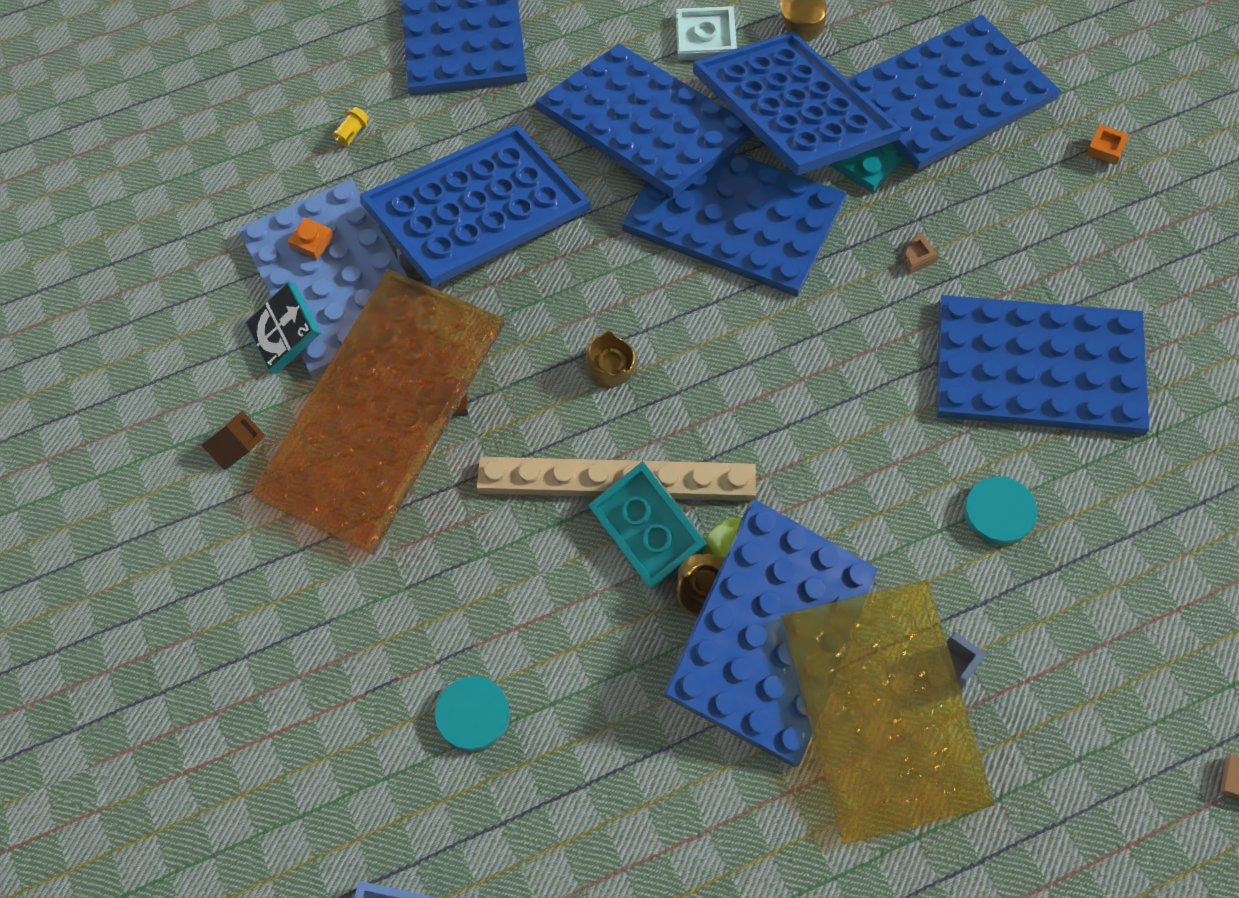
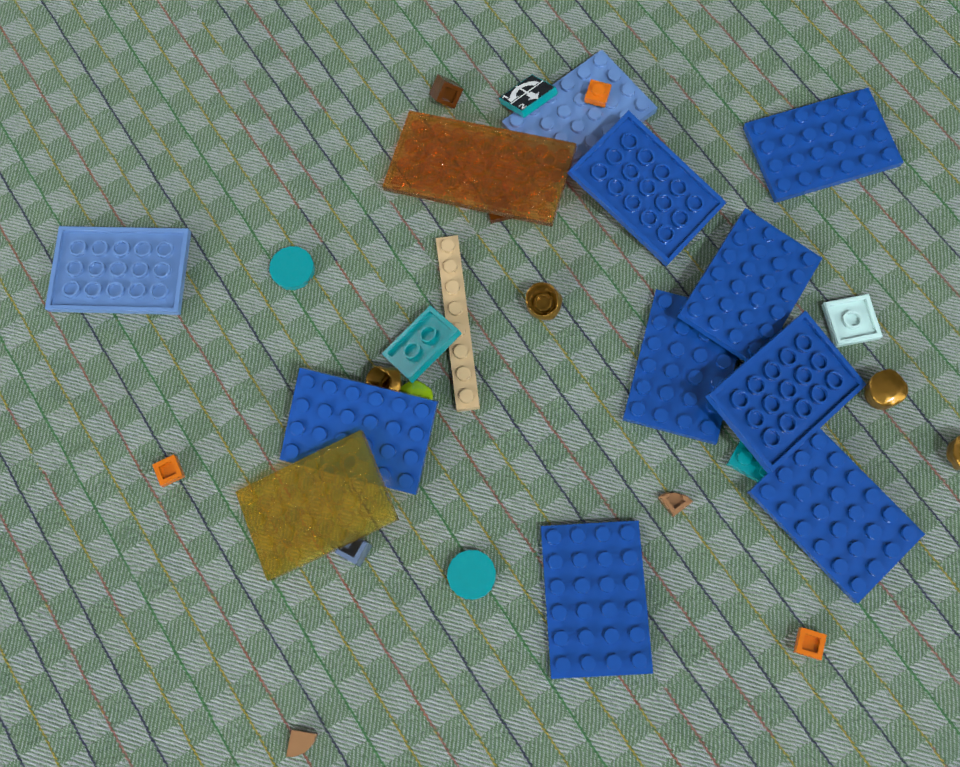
camera: 85 degrees right, 10 degrees up
yellow pin [332,107,369,147] -> none

